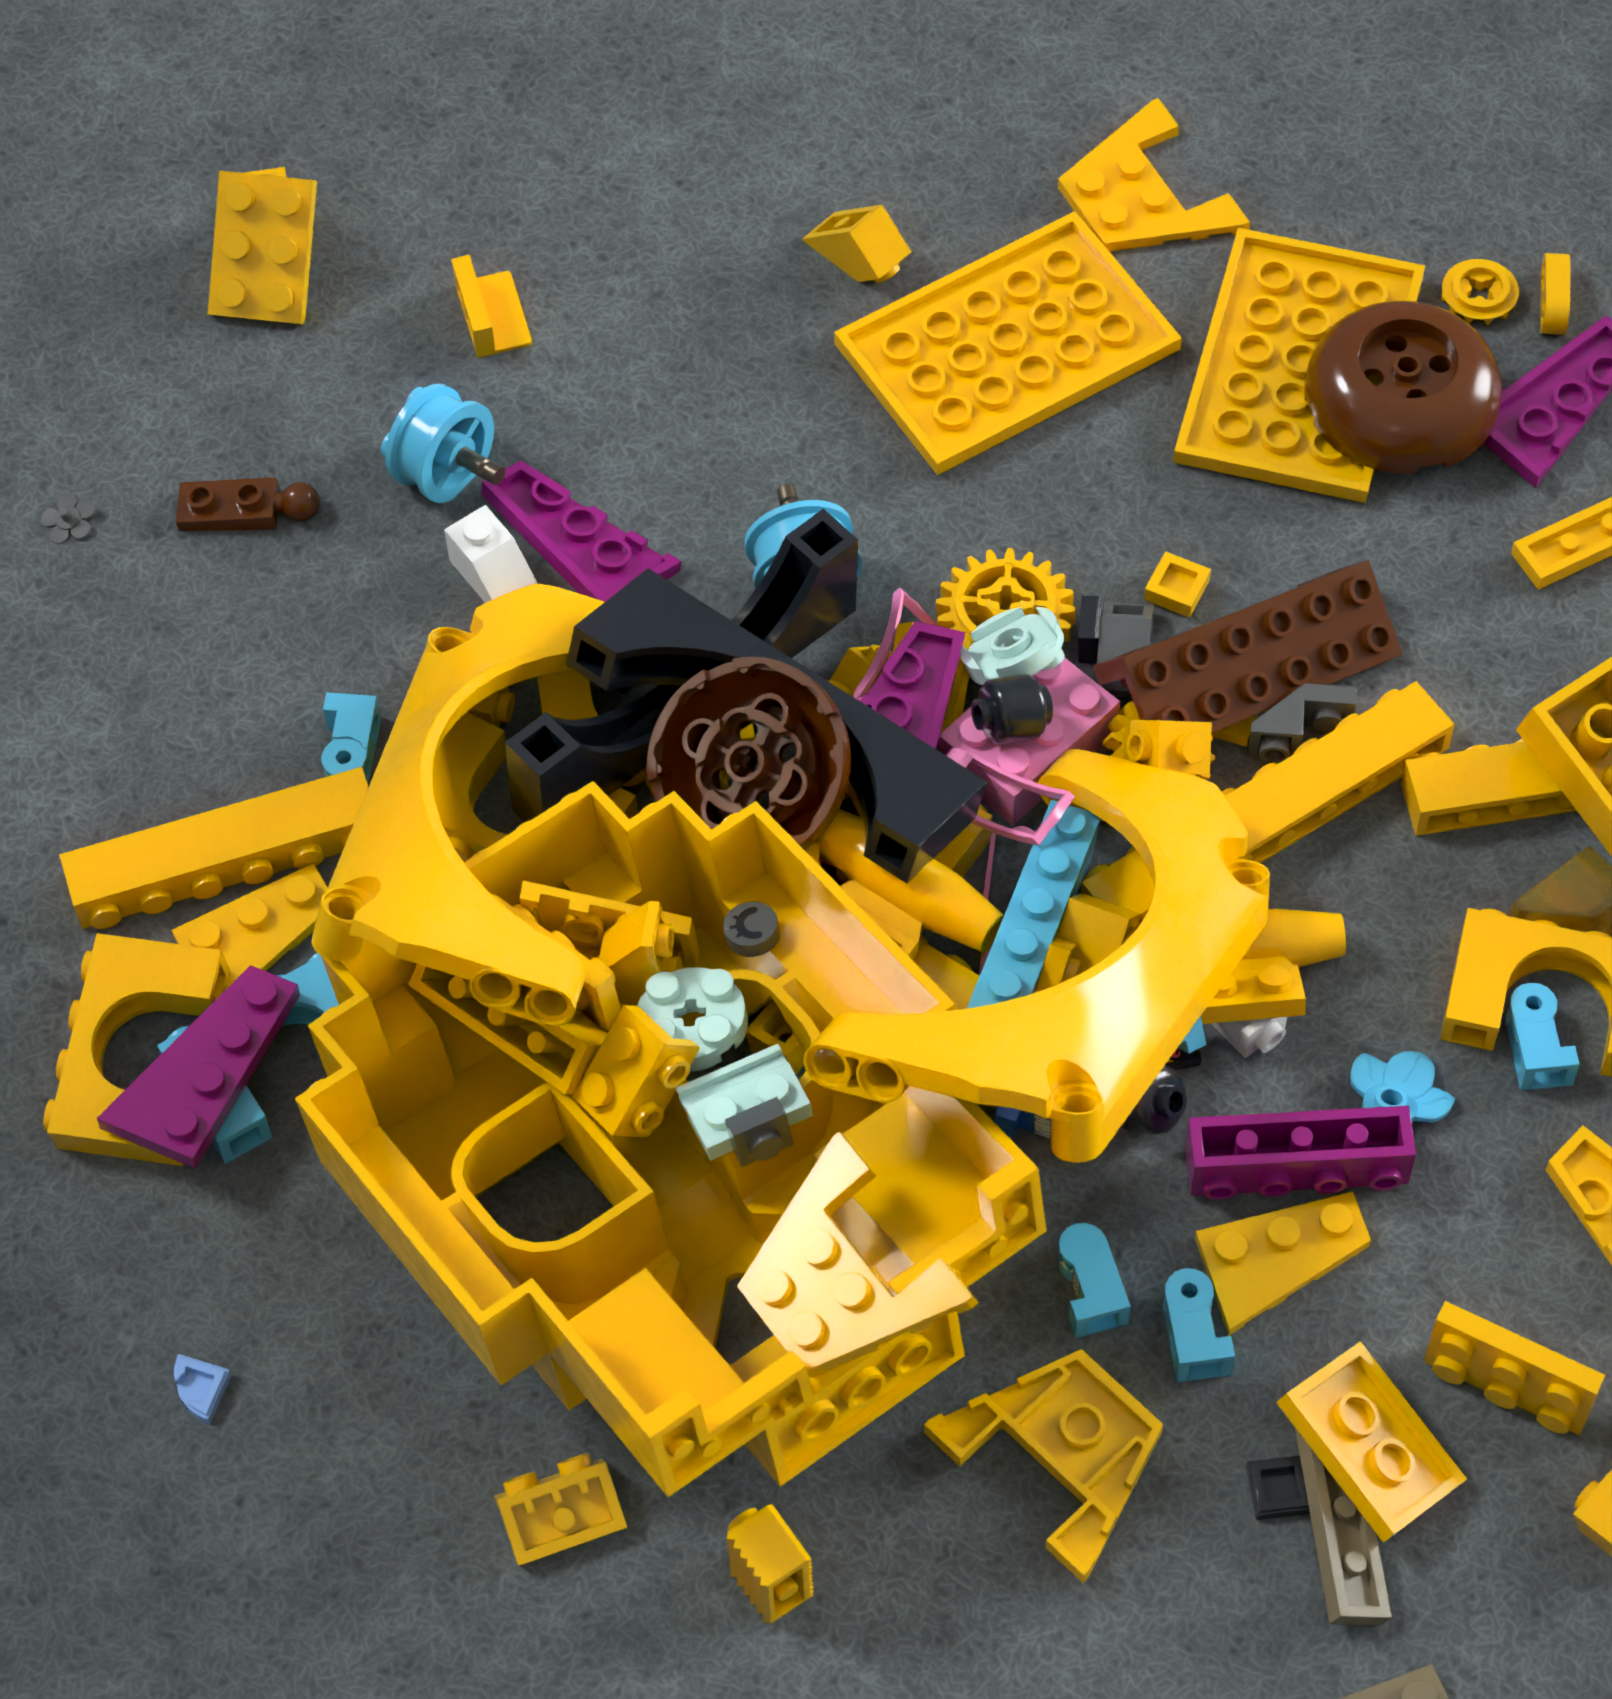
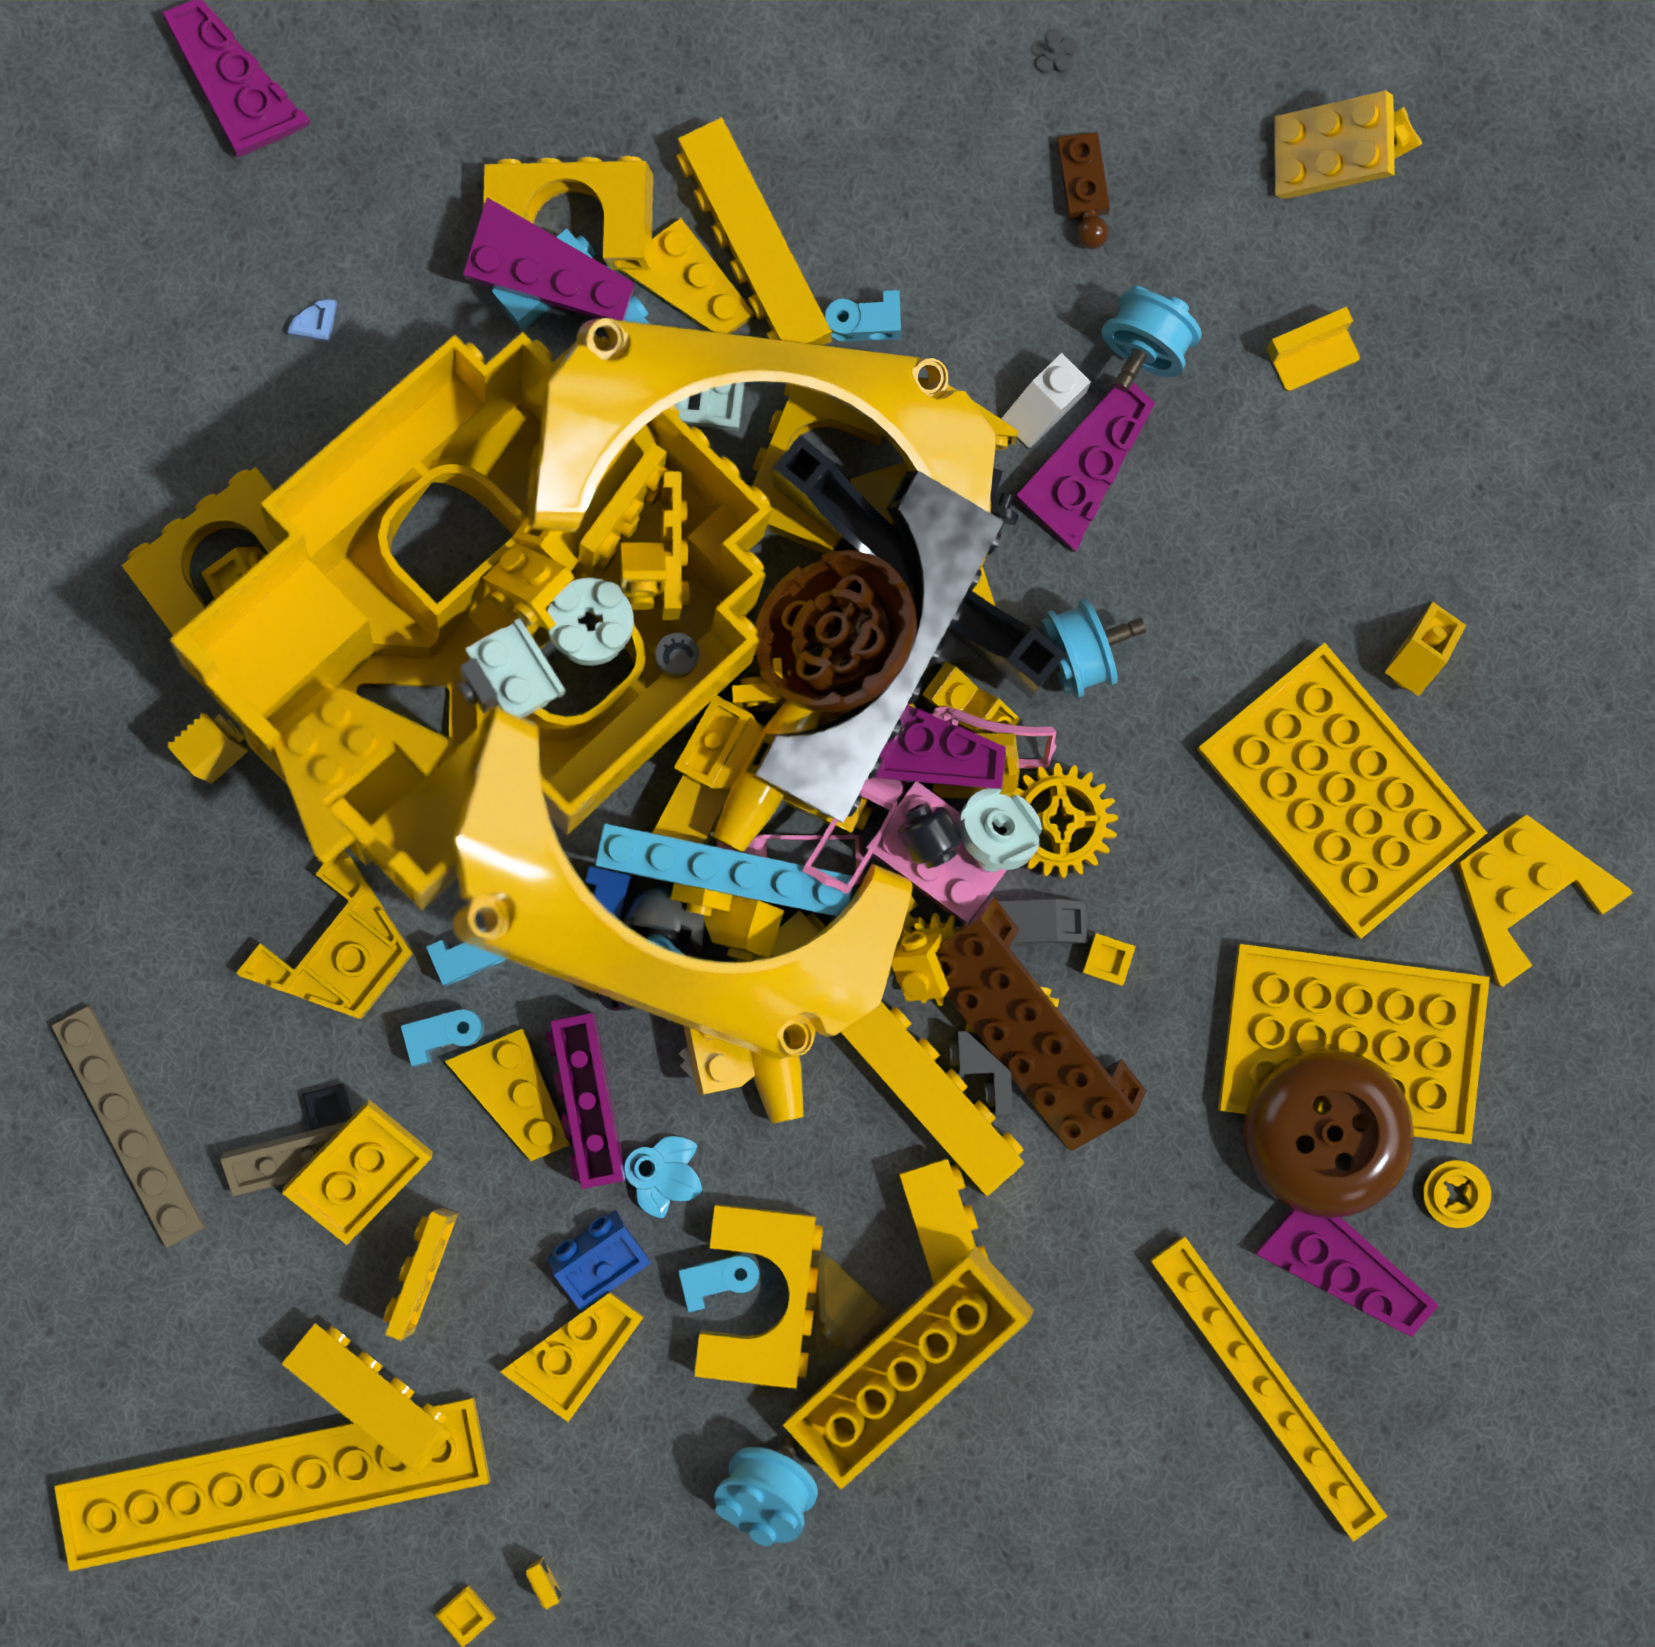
camera: 80 degrees right, 25 degrees up
black tile [1078,596,1102,664] -> none
yellow beam [1540,253,1570,335] -> none
none -> yellow arch [121,467,280,636]
none -> blue bracket [547,1210,651,1311]

